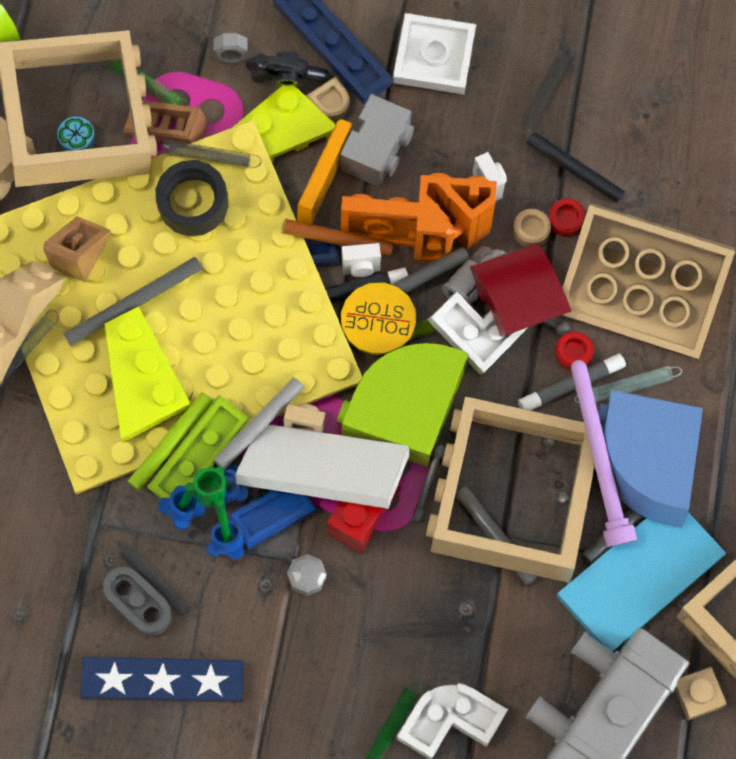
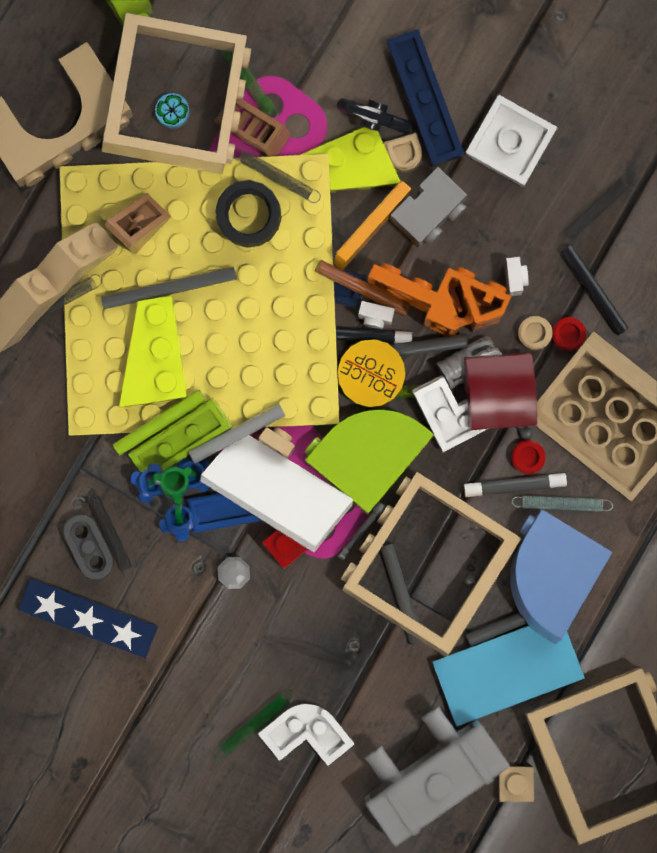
camera: 25 degrees right, 15 degrees up
light grey tile [214,32,248,63] -> none
lavender piece [571,360,637,547] -> none

